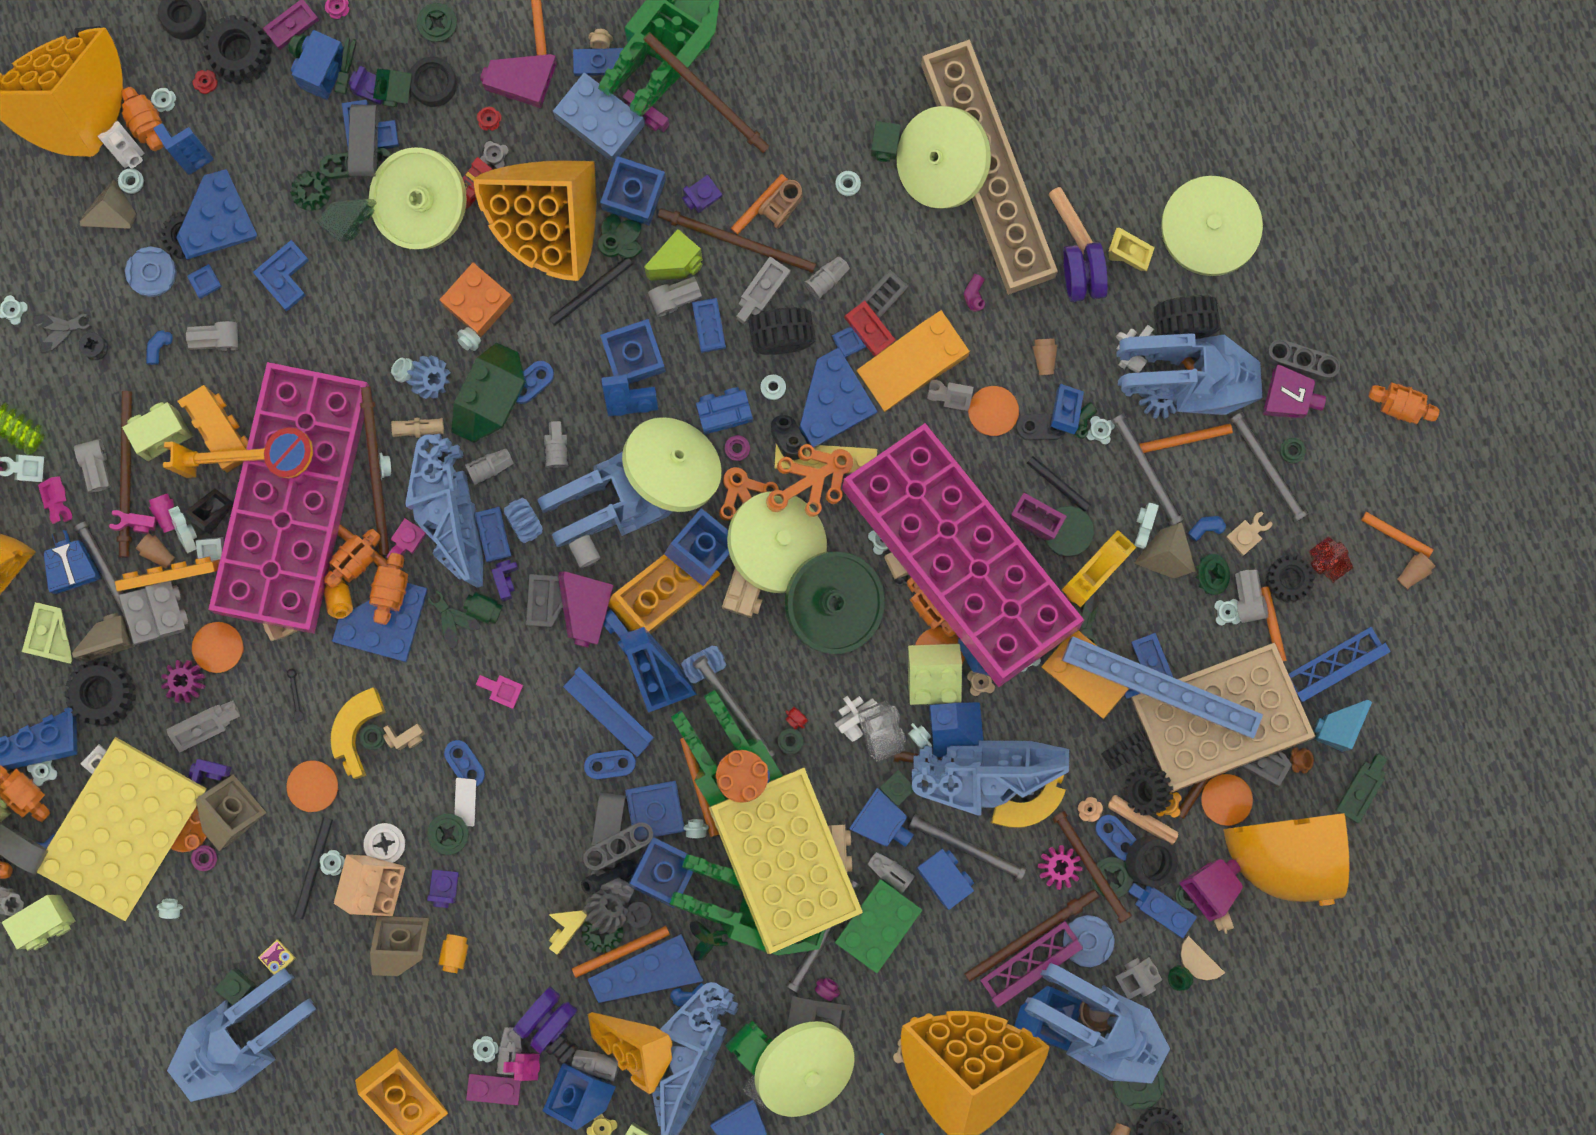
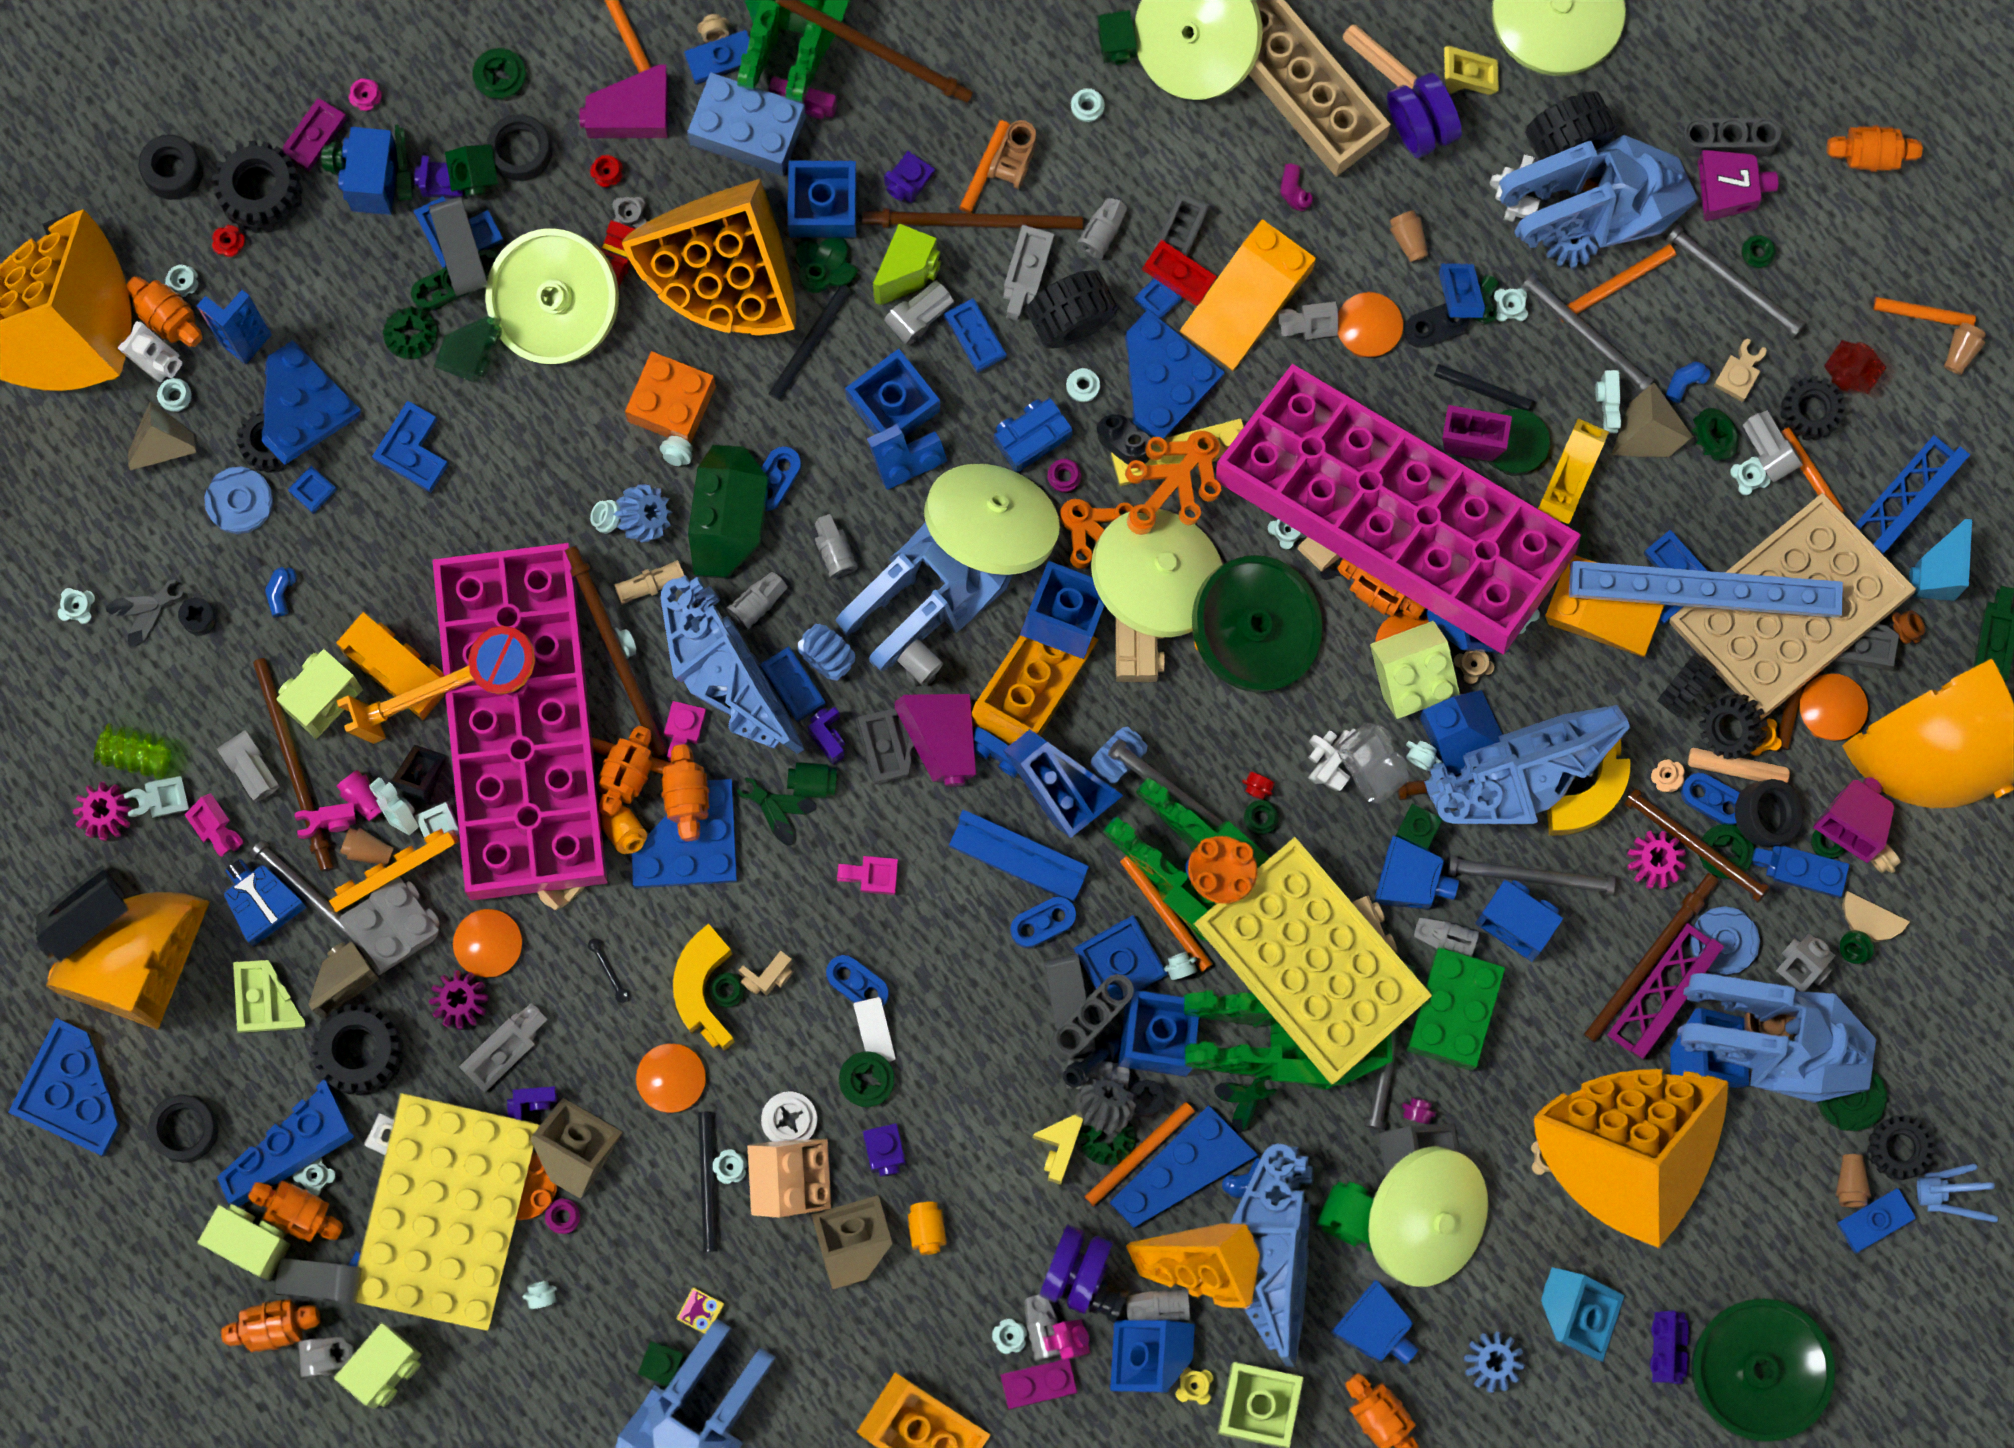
camera: 20 degrees left, 5 degrees down
light grey piece [186,321,238,351] -> none

